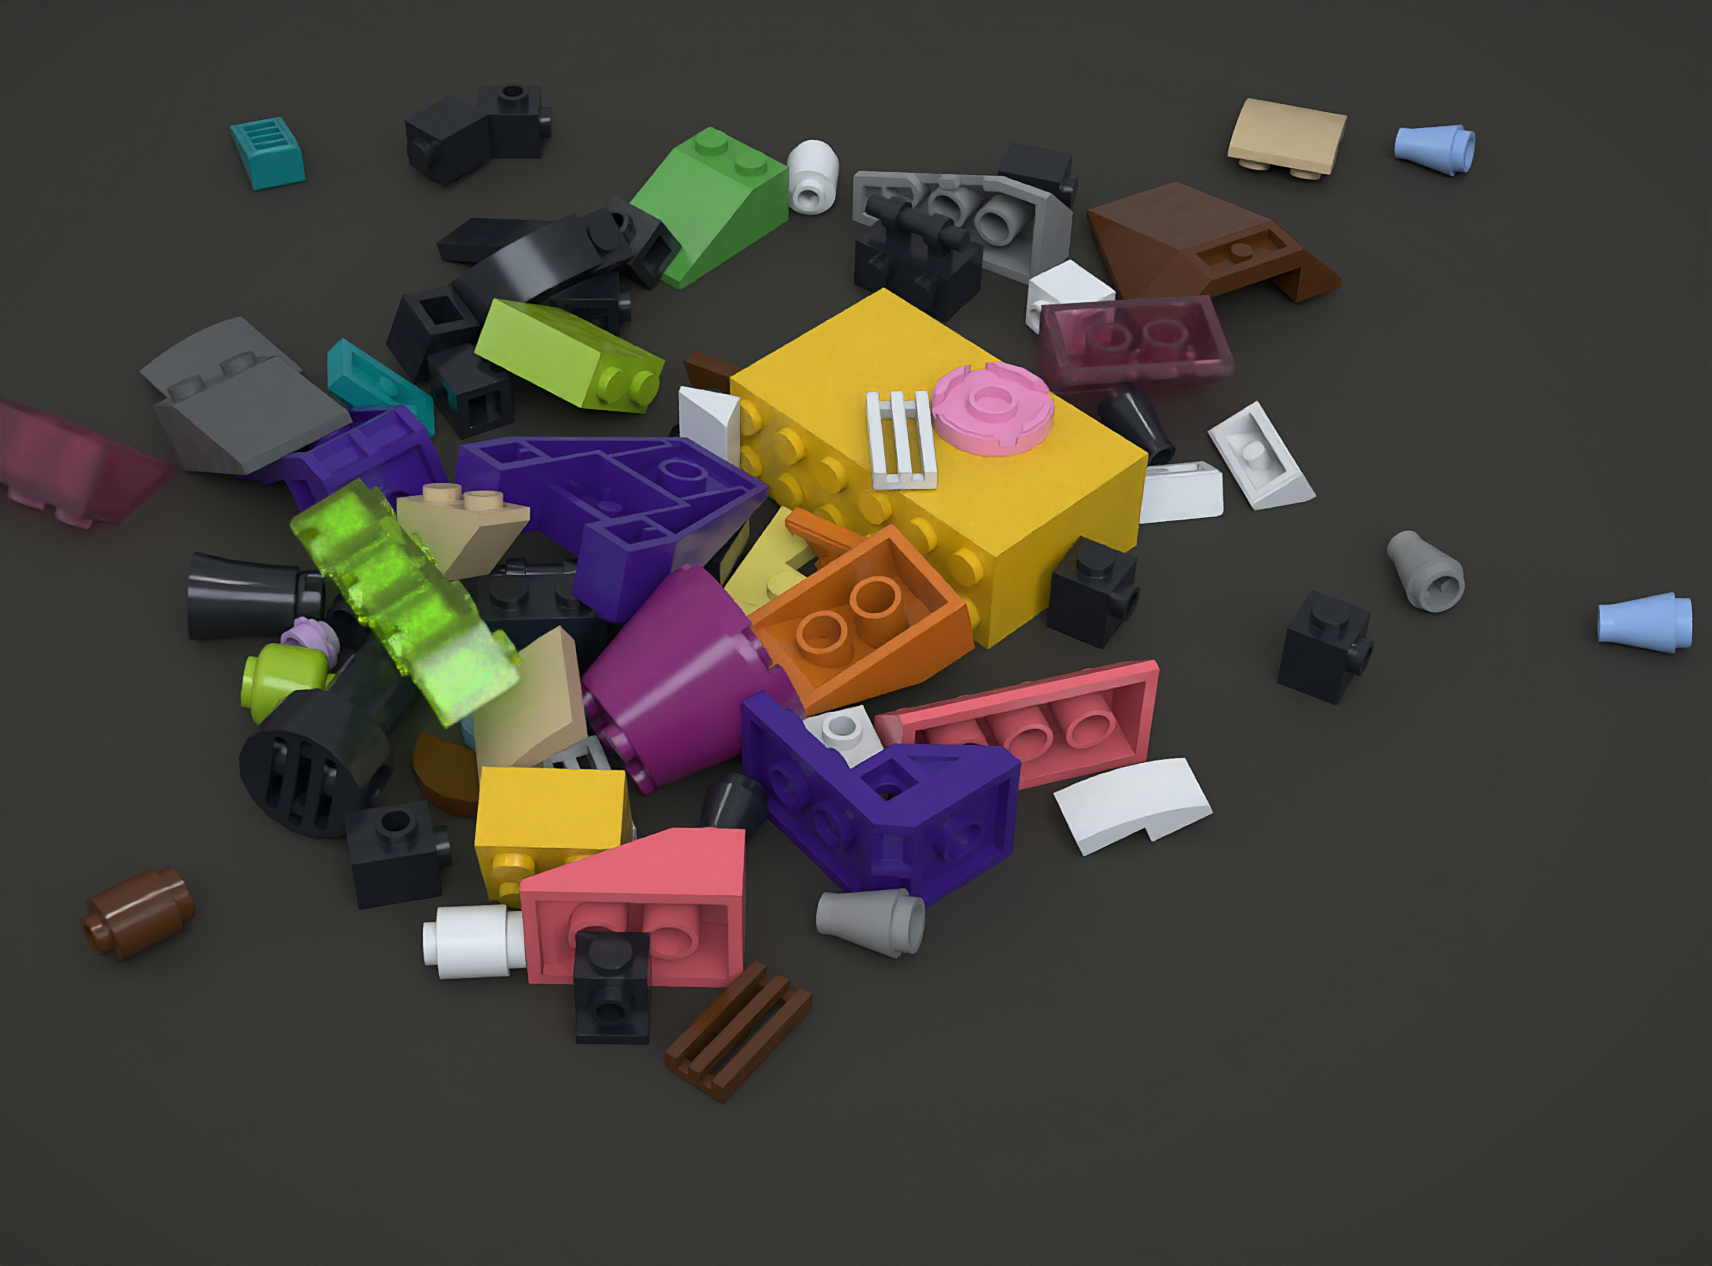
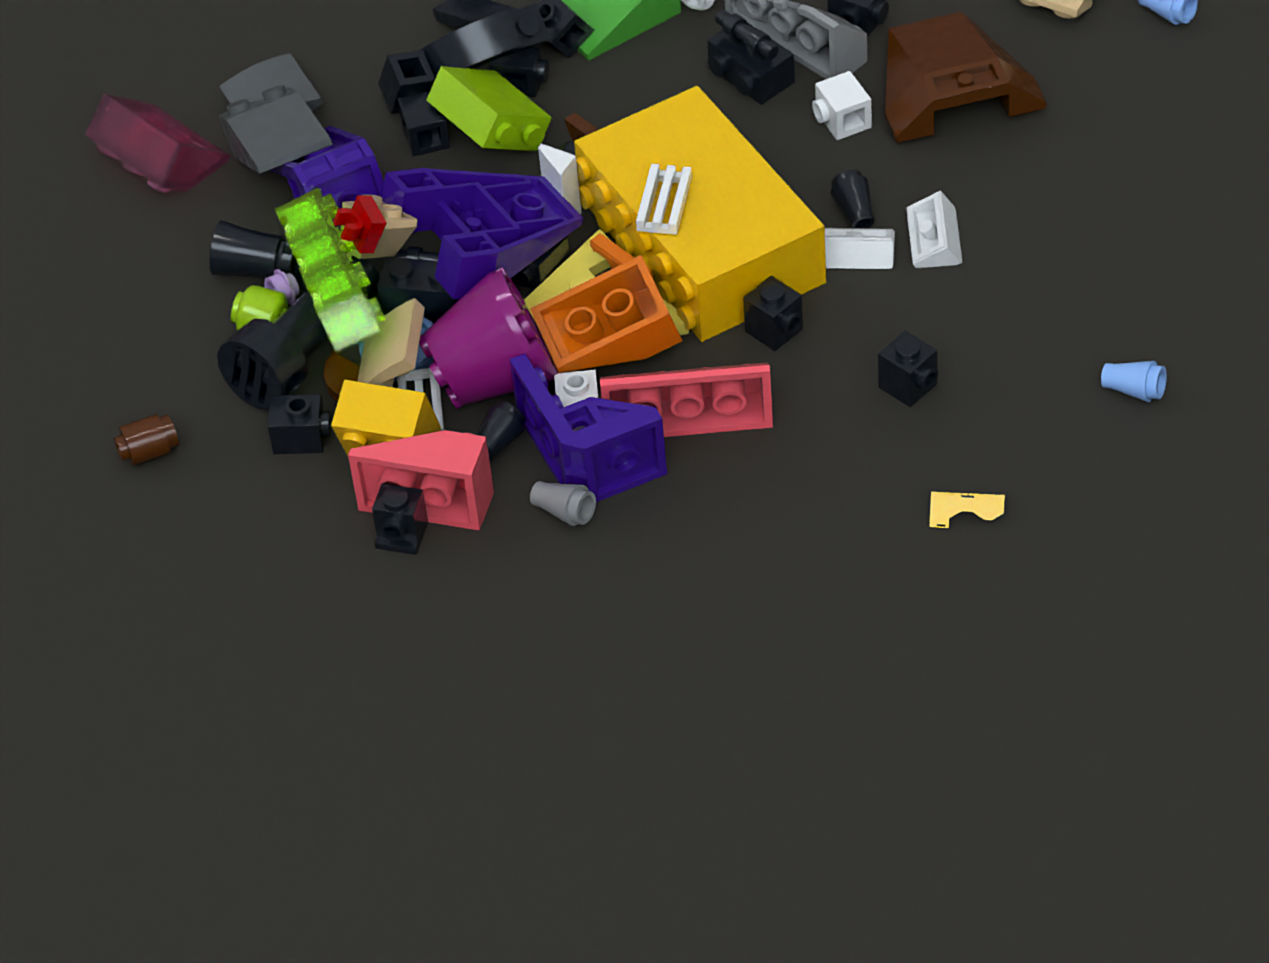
camera: 20 degrees right, 5 degrees up
teal slope [327,338,435,438] -> none
white brick [423,904,527,979] -> none
reddish brown tile [665,959,812,1103] -> none
bright pink tile [931,362,1054,457] -> none
clear pink slope [1036,295,1235,394] -> none
white slope [1053,758,1213,856] -> none
light grey cone [1387,531,1465,613] -> none
none -> red tile [333,195,387,254]
none -> yellow piece [930,492,1005,528]

